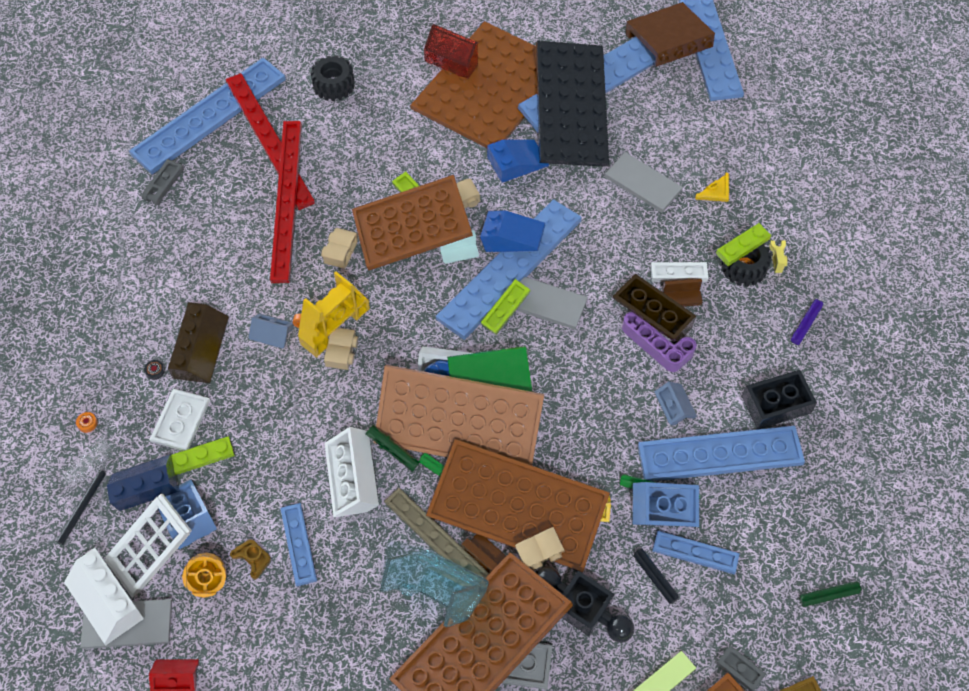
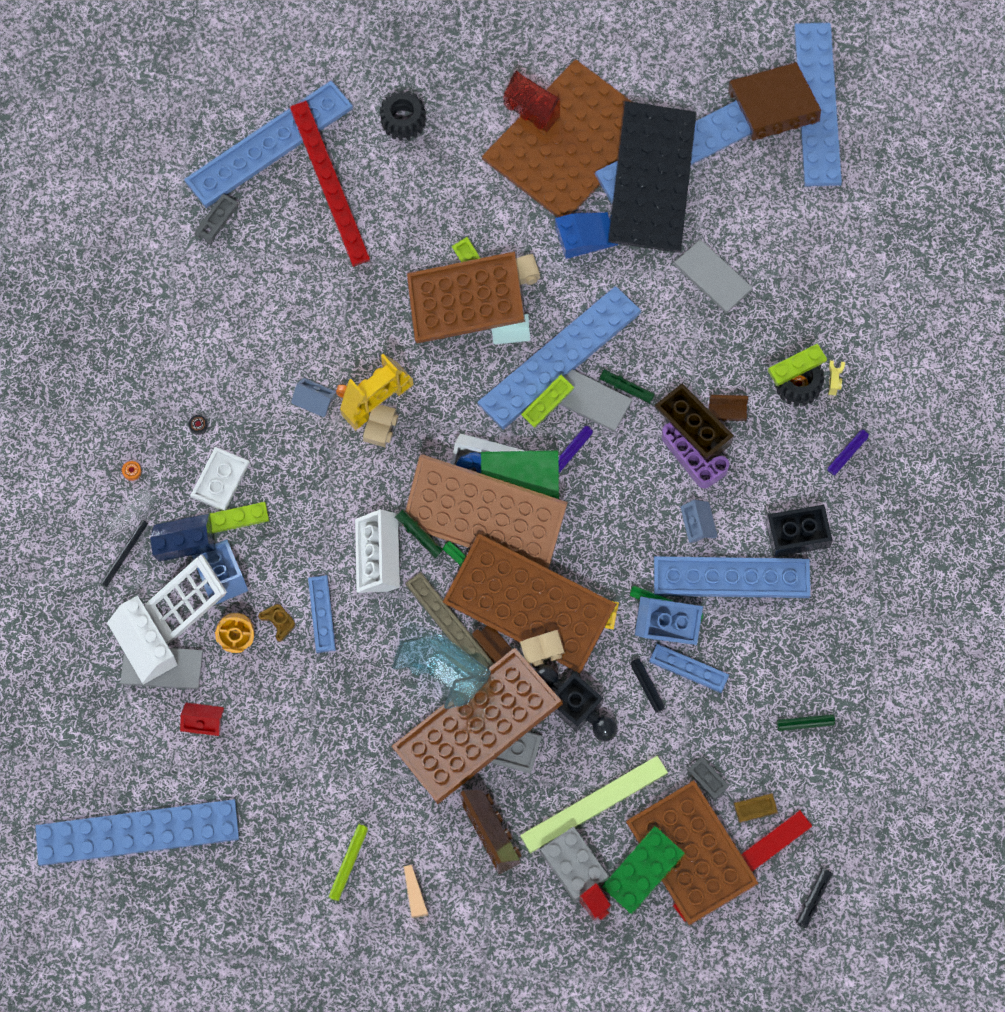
camera: 10 degrees right, 10 degrees up
dark brown slope [168,302,229,383] -> none
red plate [270,121,302,283] -> none
tan brick [321,228,358,269] -> none
blue slope [480,210,545,252] -> none
white plate [650,262,708,282] -> none
yellow tile [695,173,729,202] -> none
none -> dark purple axle [558,426,593,472]
none -> dark green pin [599,369,655,404]

